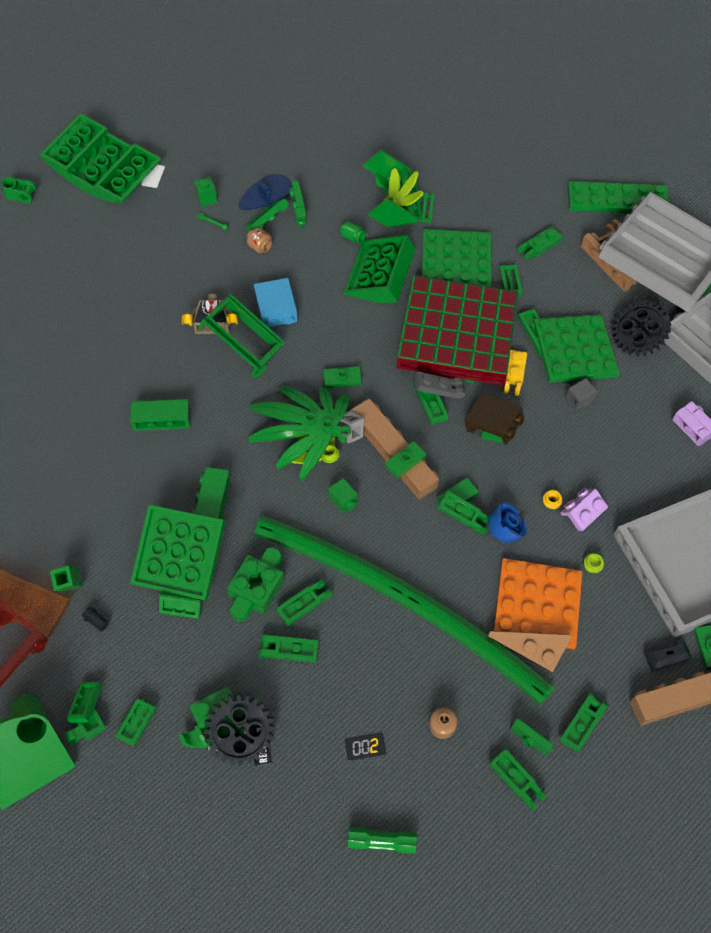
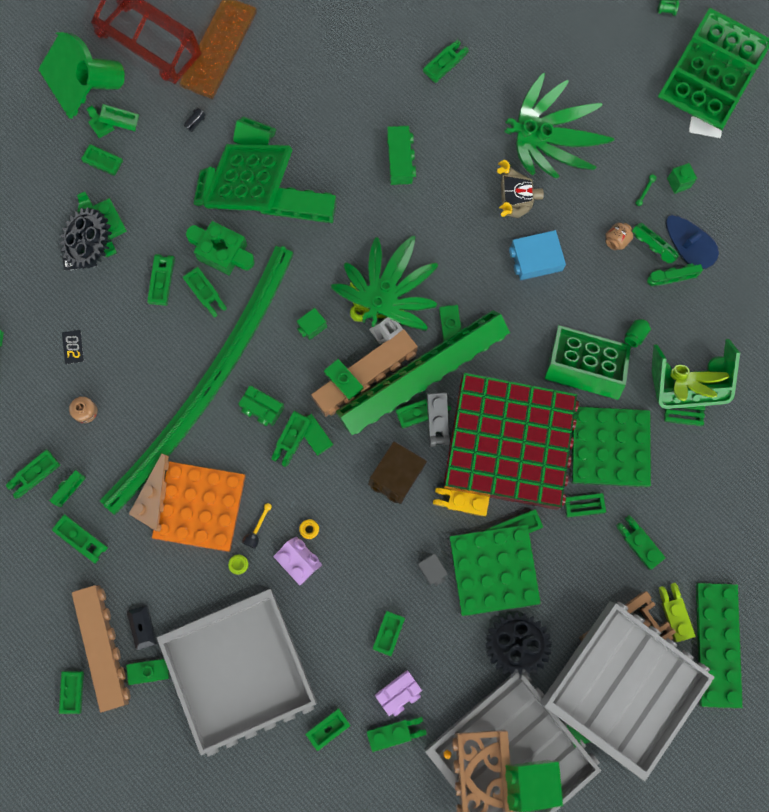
camera: 90 degrees right, 15 degrees up
green brick [50,565,83,592] -> none
green piece [199,294,285,379] -> none
blue cylinder [488,503,528,543] -> none
none -> green panel [233,116,276,145]
none -> green brick [238,385,284,427]
none -> hinge [242,503,272,549]
none -> green brick [335,310,510,435]
none -> green plate [373,611,405,656]
none -> green hinge [423,40,469,83]
none -> green plant [504,73,615,178]
none -> lime hinge [659,583,696,643]

